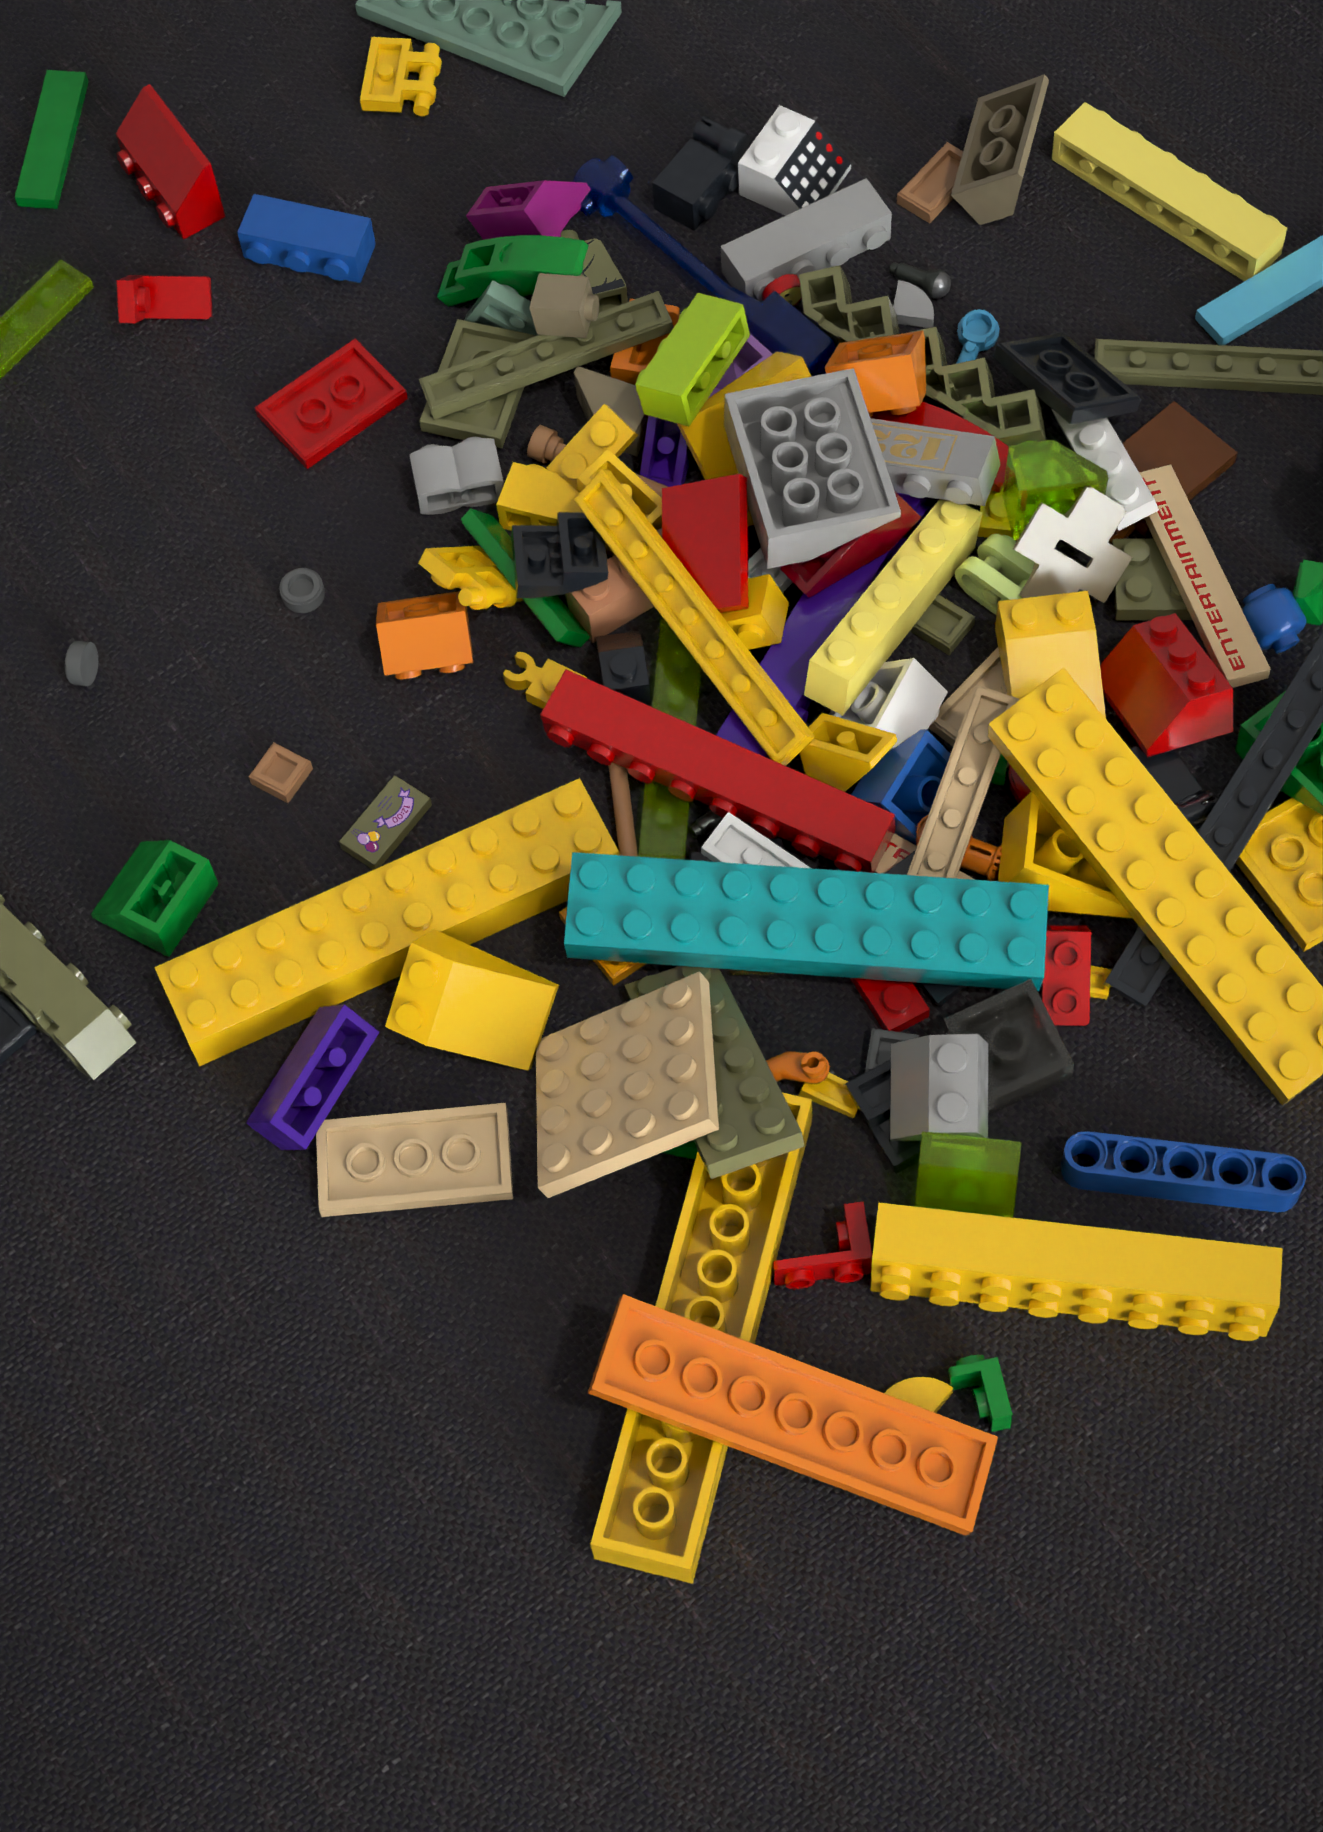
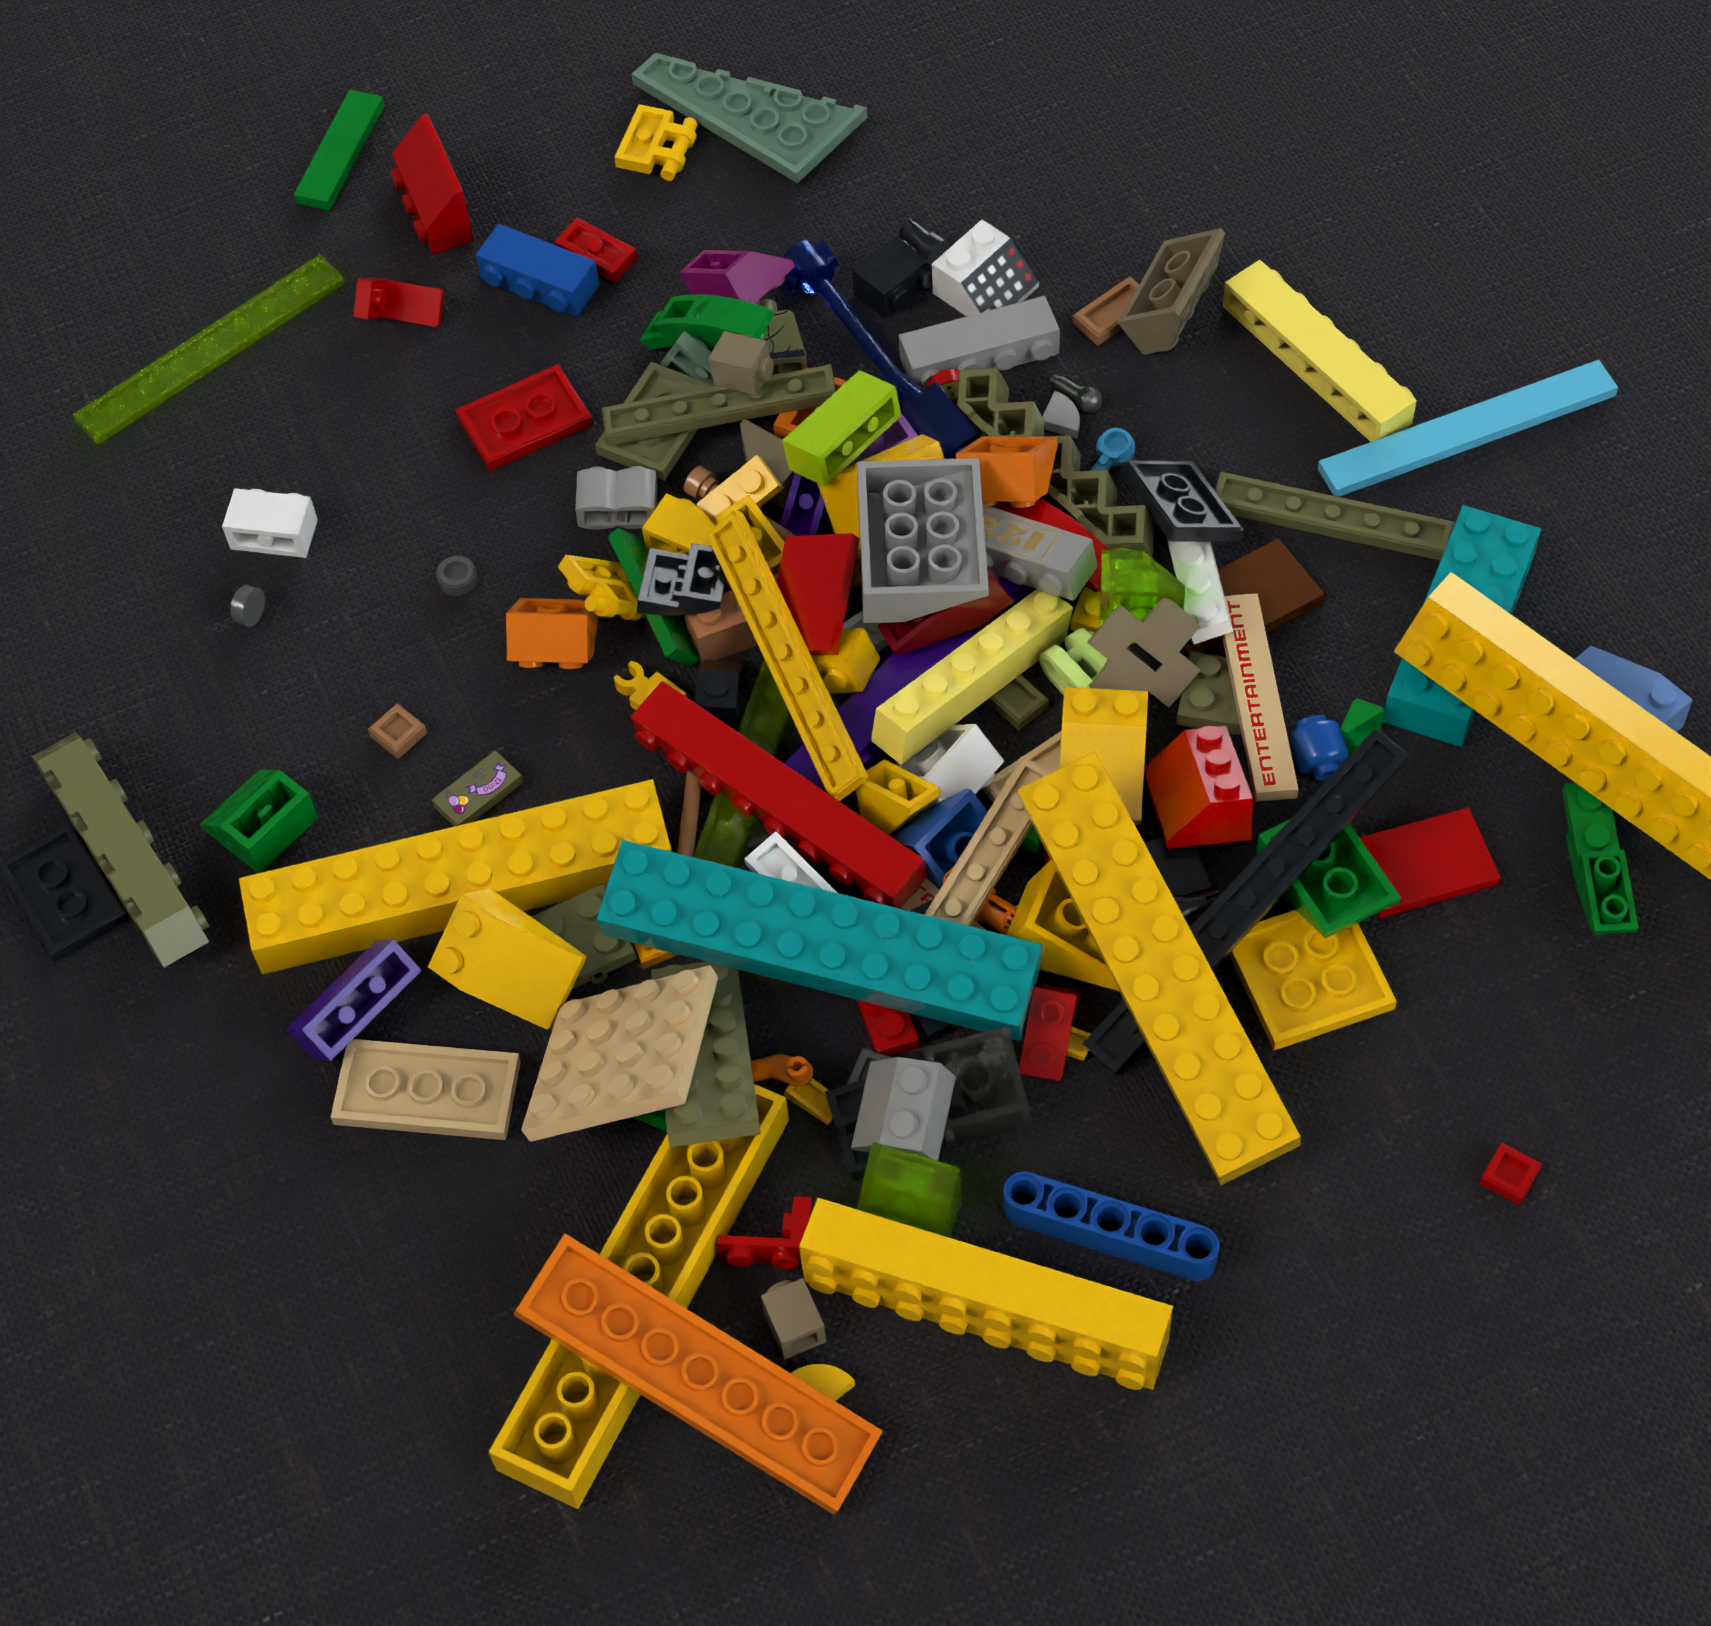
camera: 10 degrees right, 5 degrees down
green bracket [948,1355,1012,1432] -> none
none -> white brick [222,488,318,558]
none -> olive plate [532,884,638,989]
none -> red plate [554,218,637,283]
none -> dark tan brick [761,1278,827,1360]

